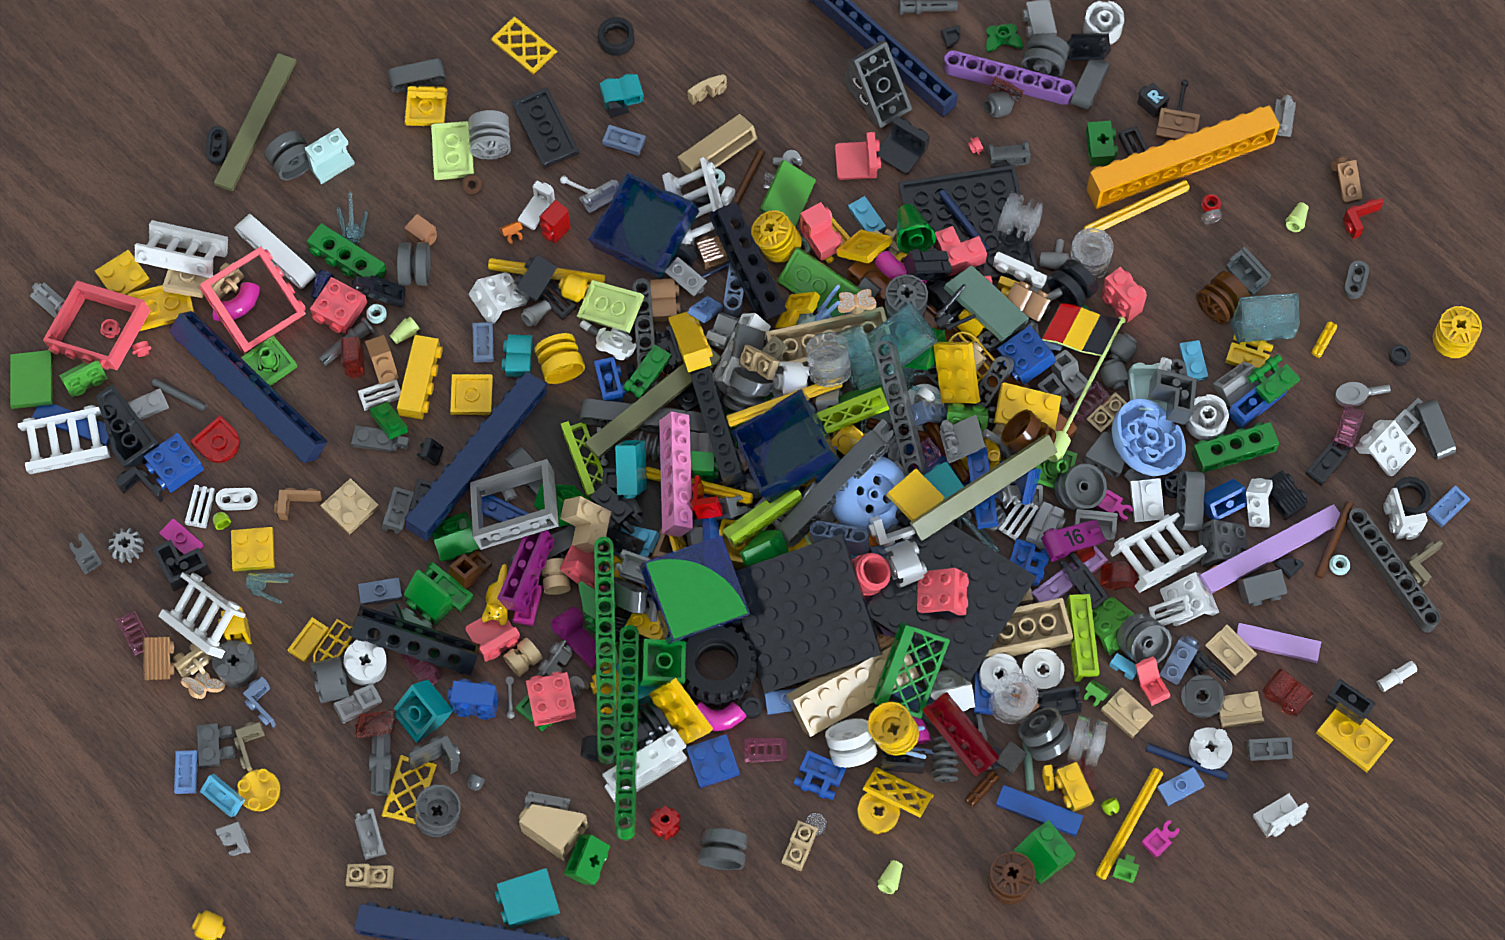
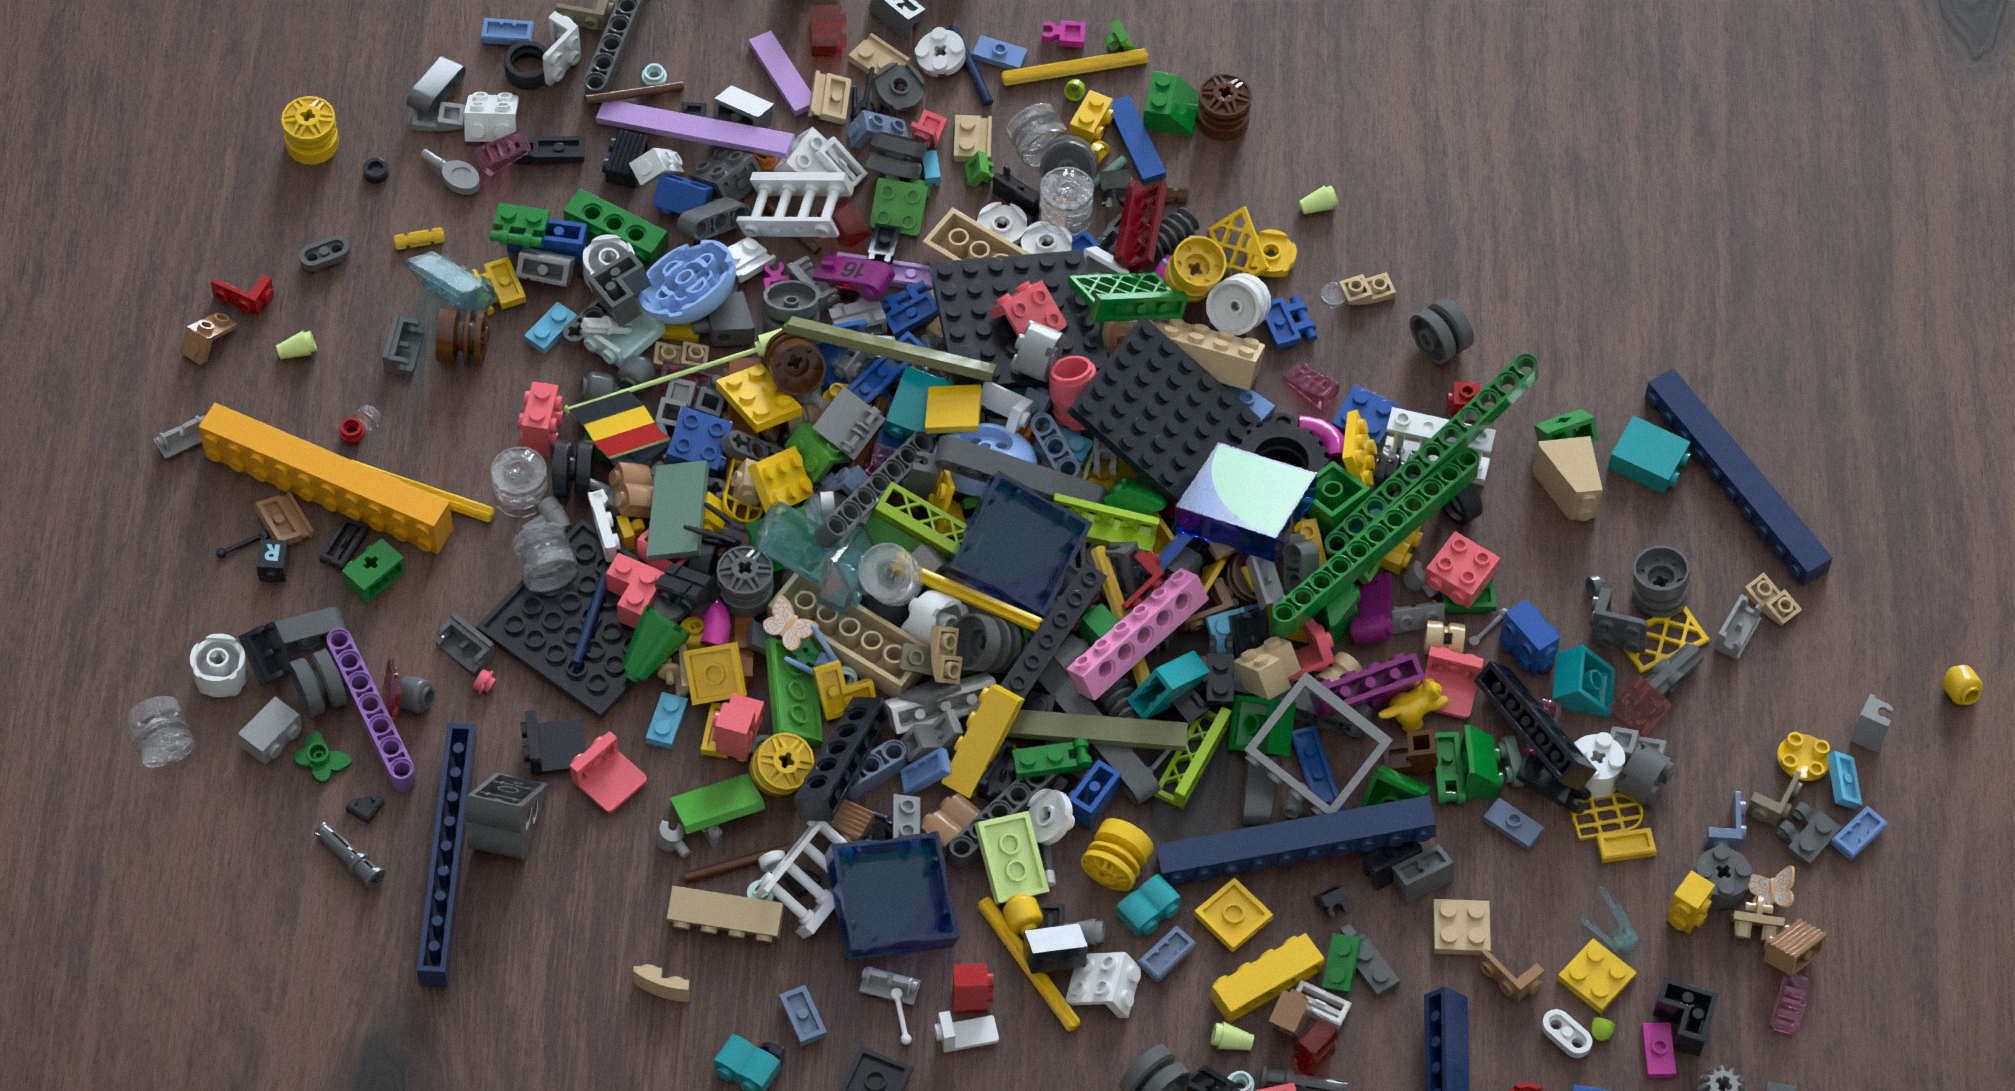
camera: 135 degrees left, 10 degrees down
white fence [159,573,246,658] -> none
white tile [185,485,216,528] -> none
orange tile [499,221,523,244] -> none
light grey hinge [525,792,570,811] -> none
lime fence [1065,594,1100,682] -> none

